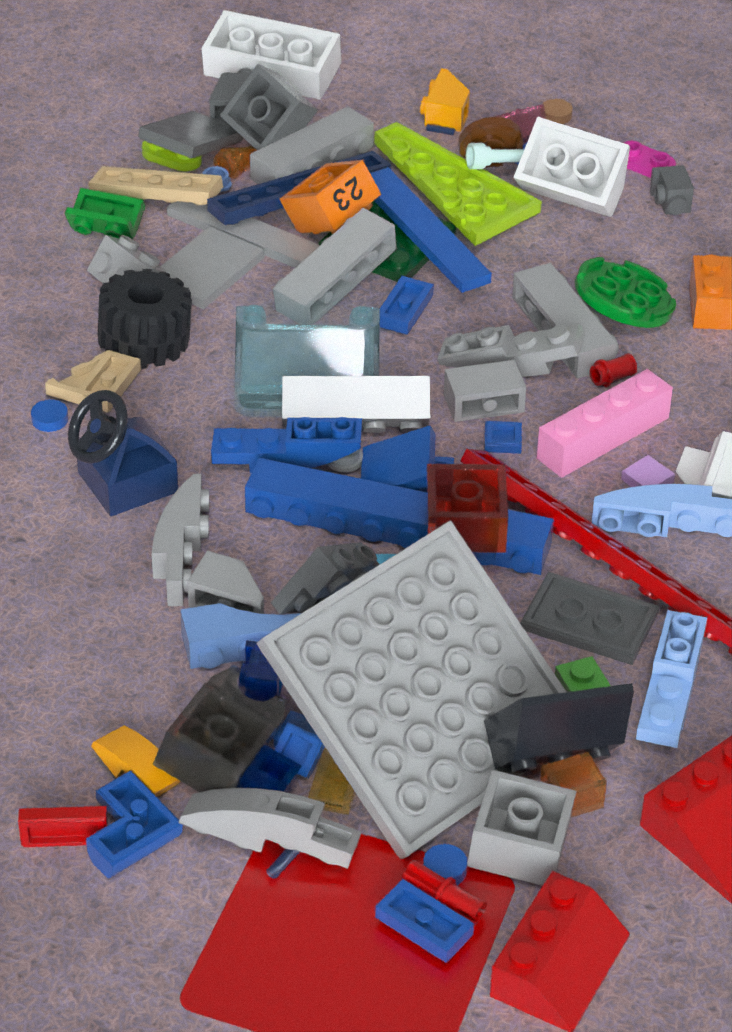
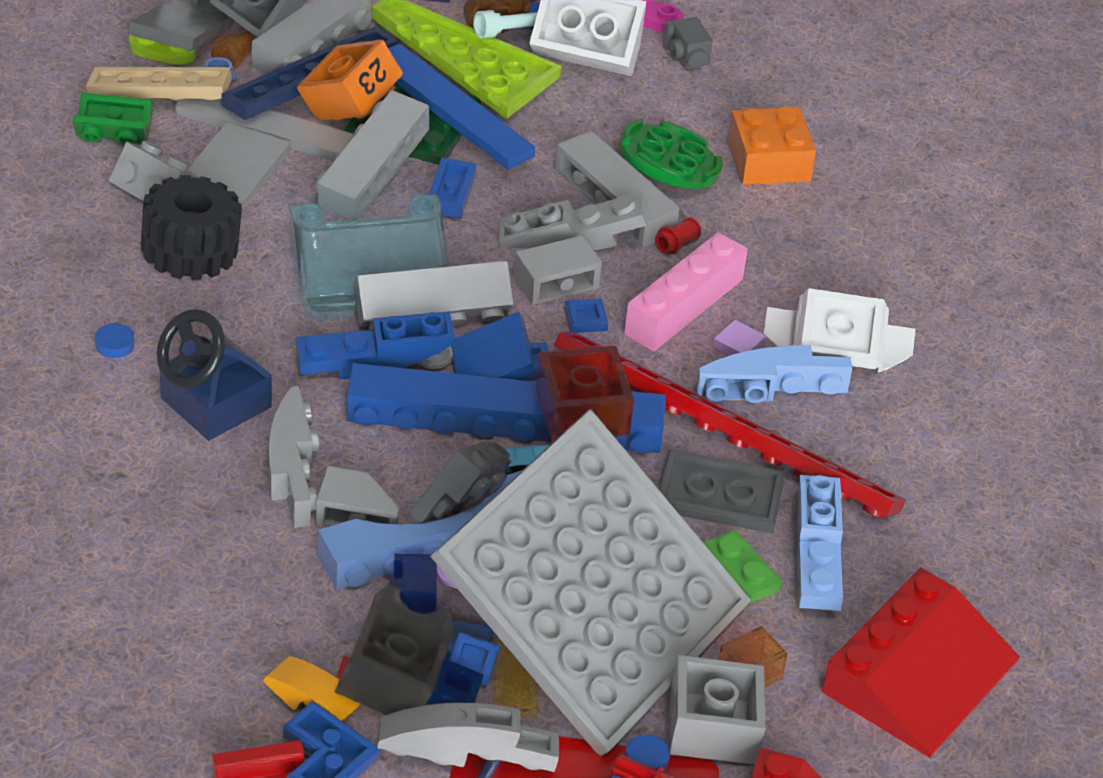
camera: 15 degrees left, 0 degrees up
tan wing [45,350,141,413] -> none
black slope [484,683,634,774] -> none

